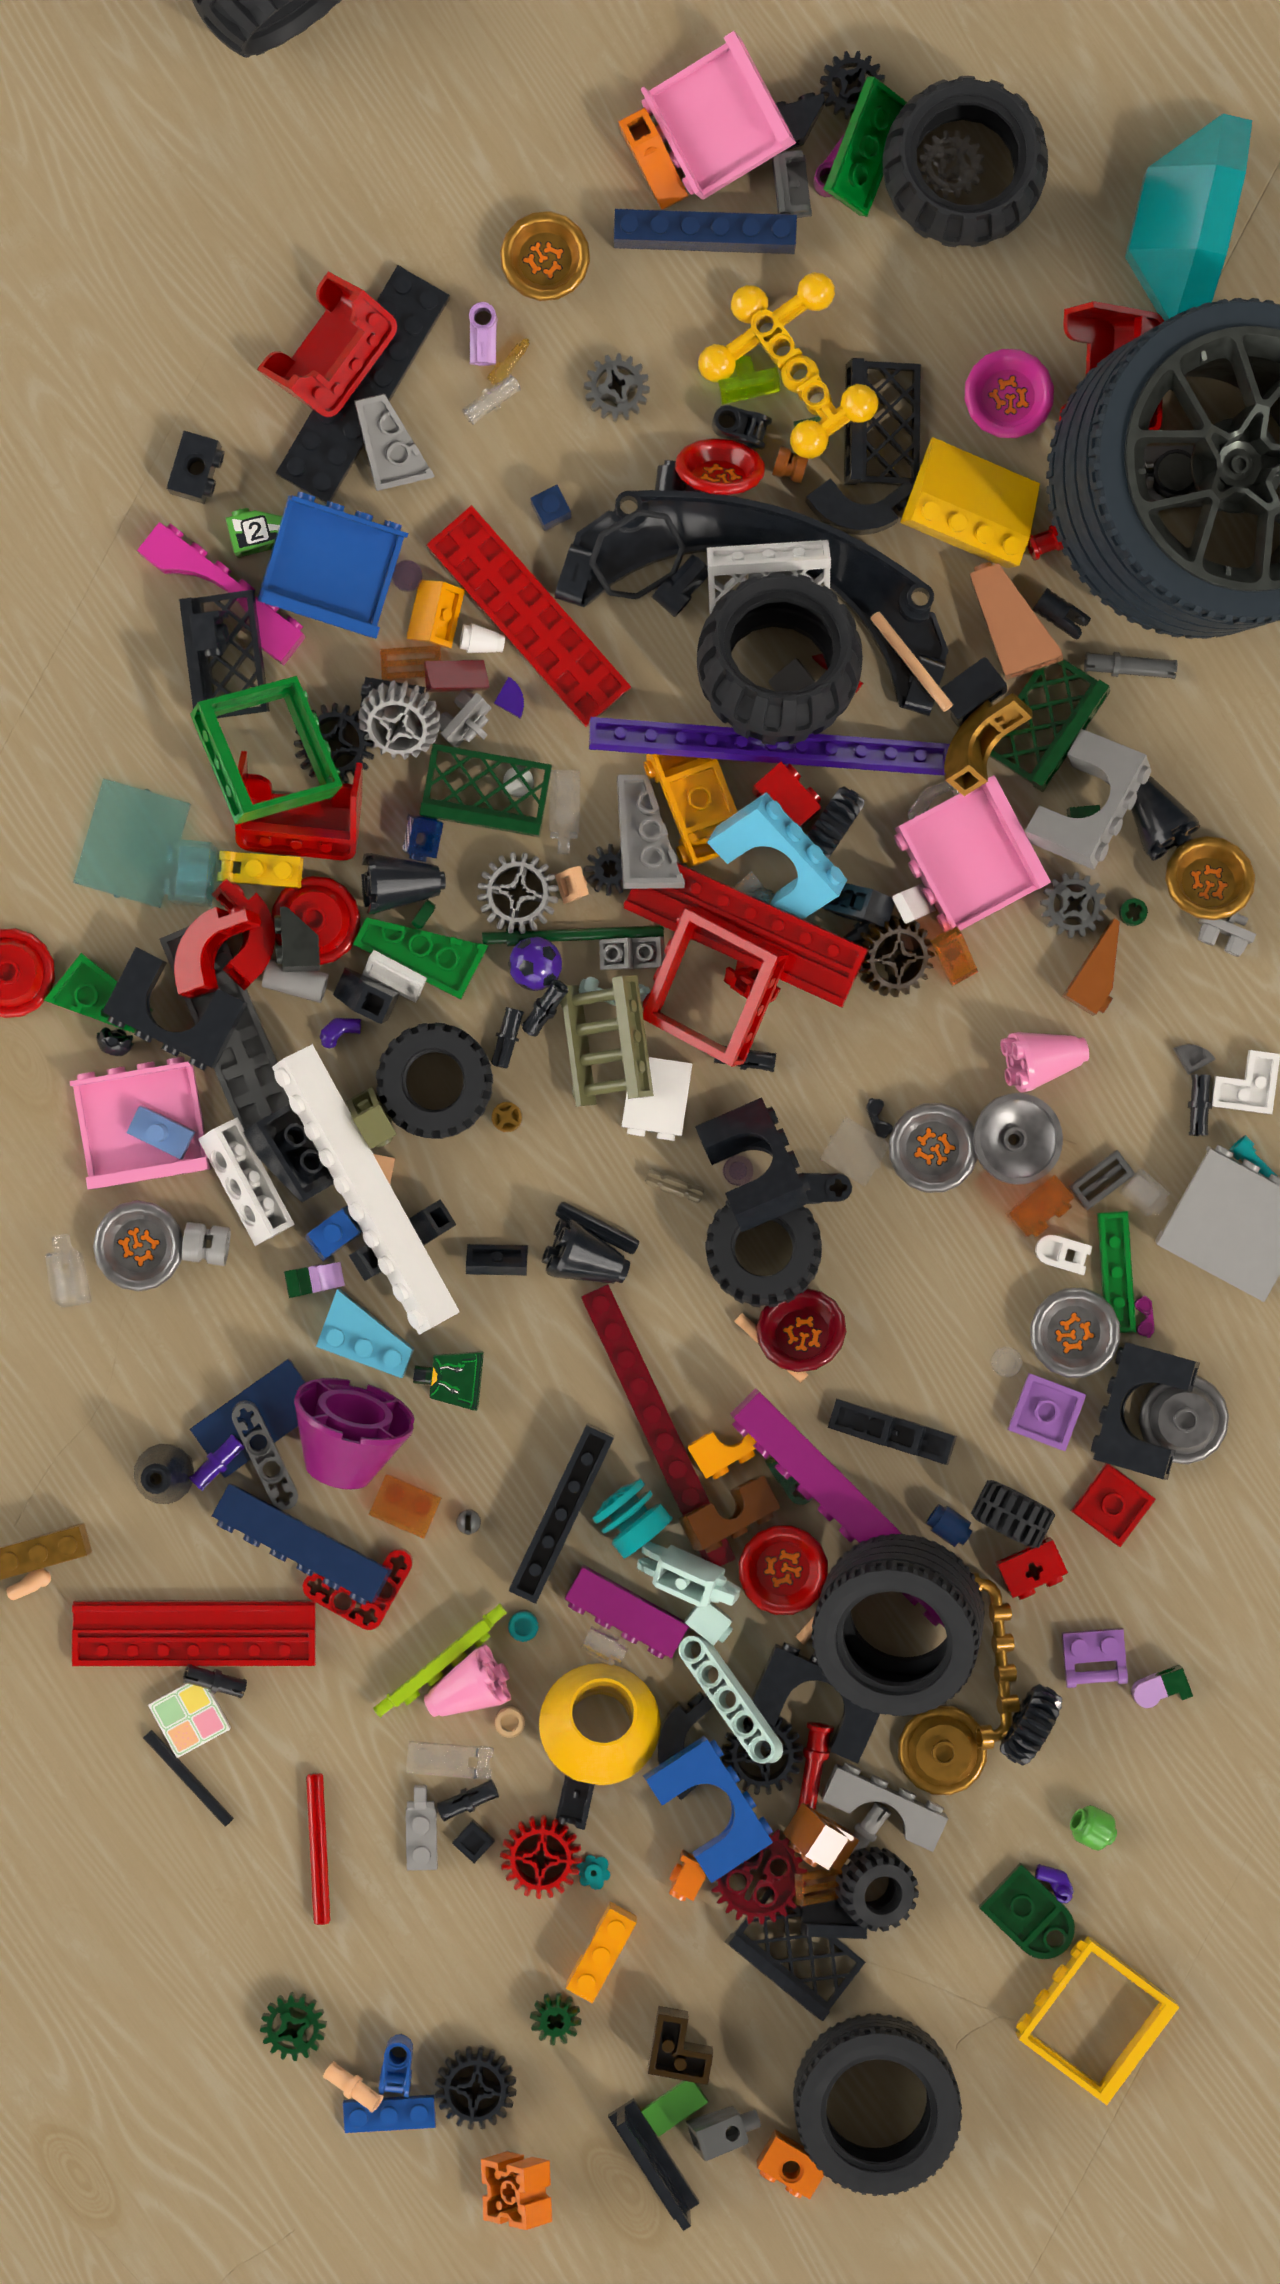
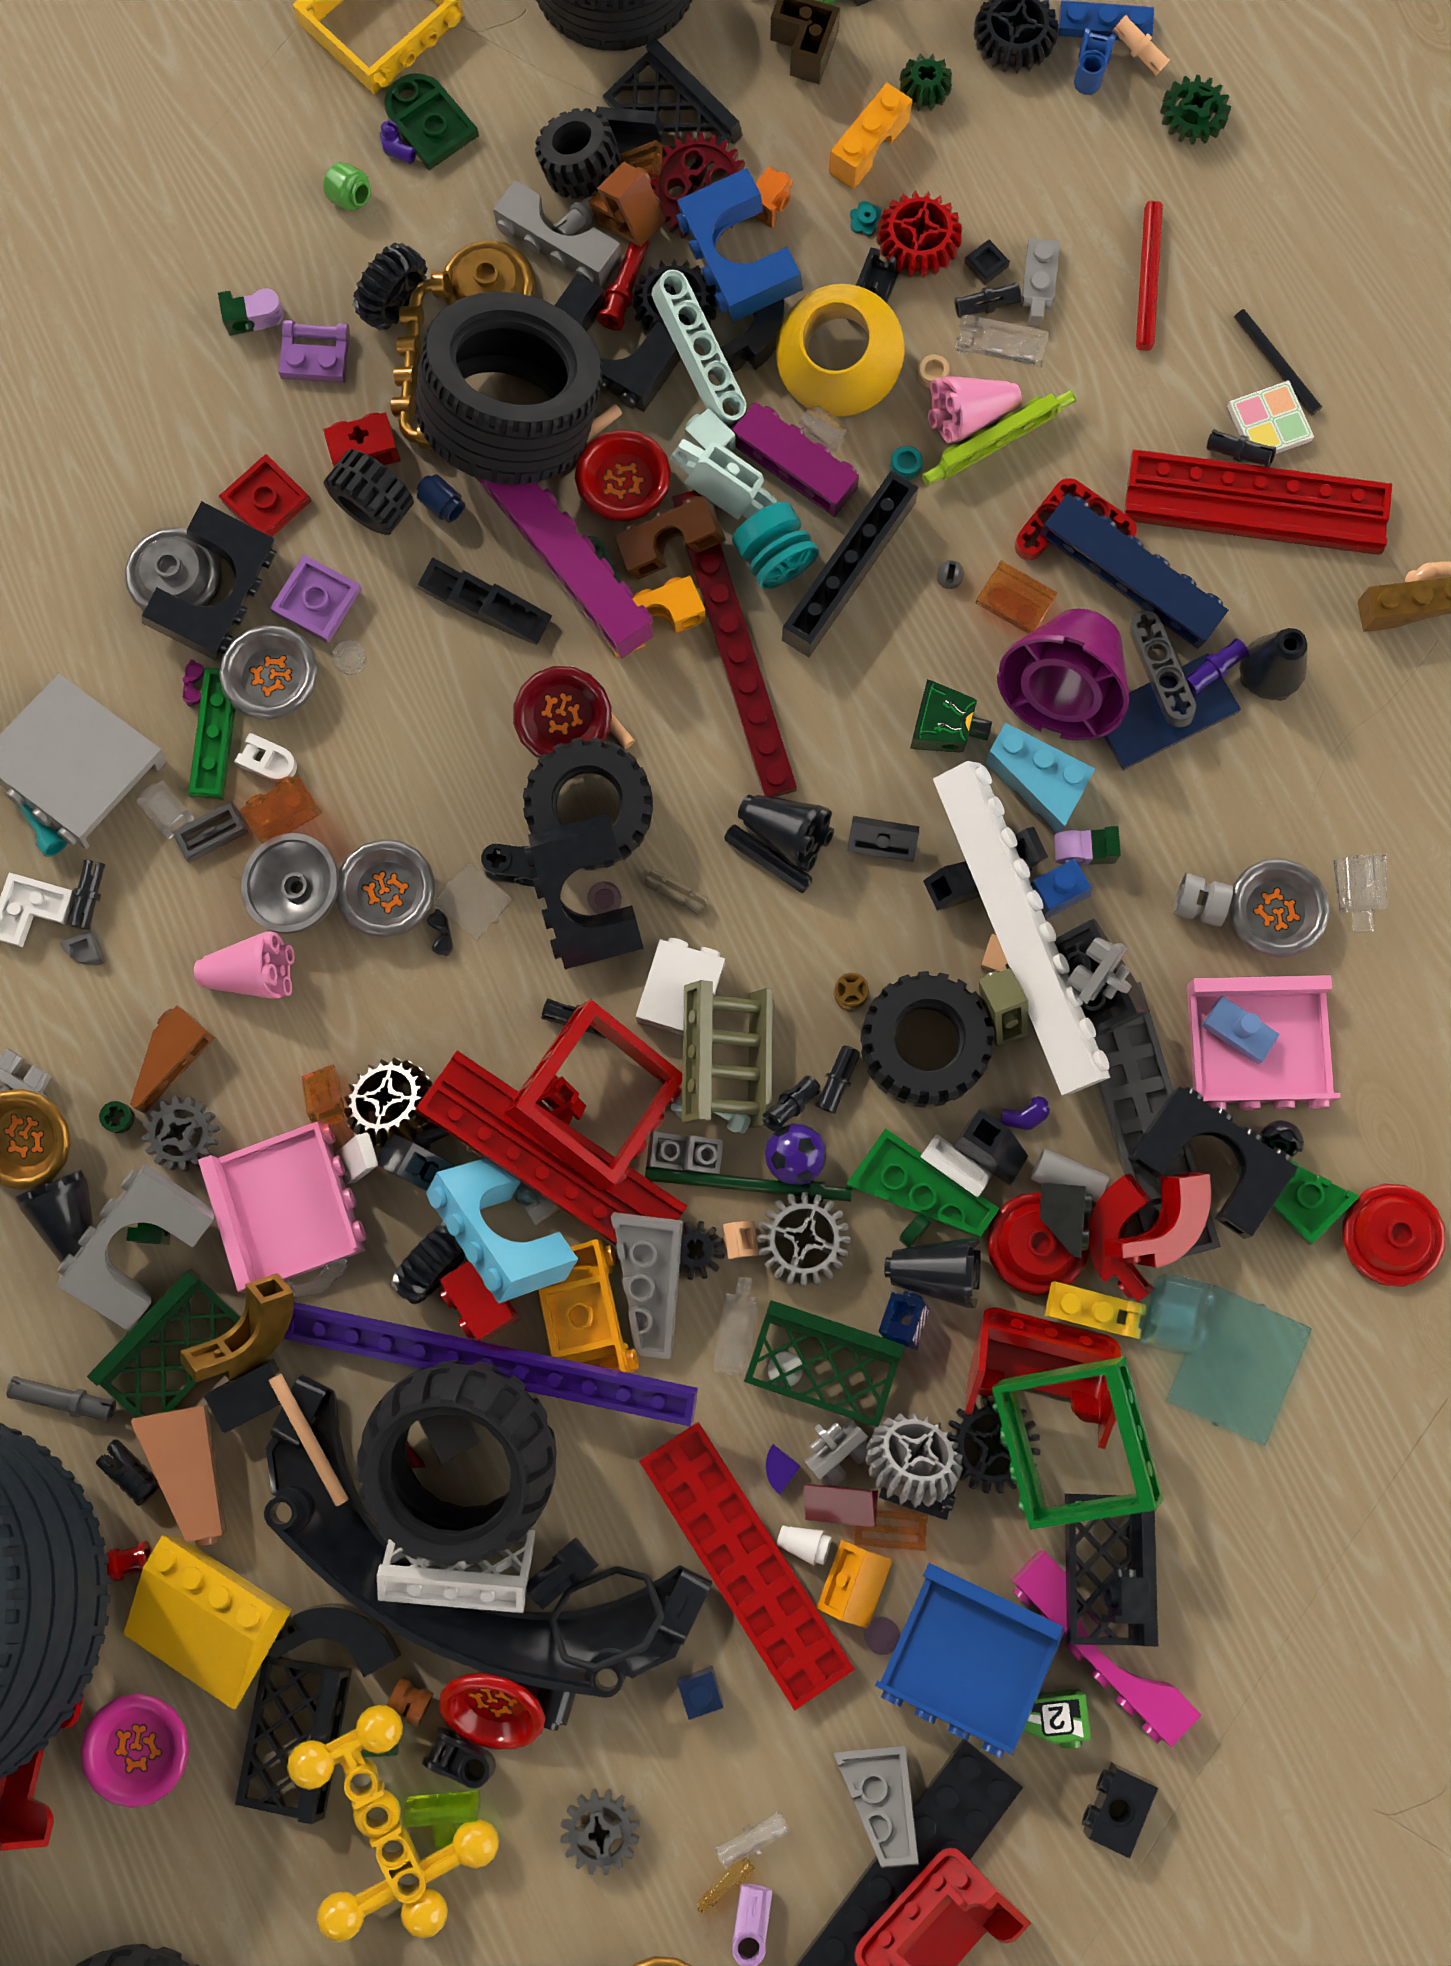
camera: 170 degrees left, 10 degrees down
white brick [198,1117,295,1246] -> none
none -> light grey hips [1068,938,1132,1003]

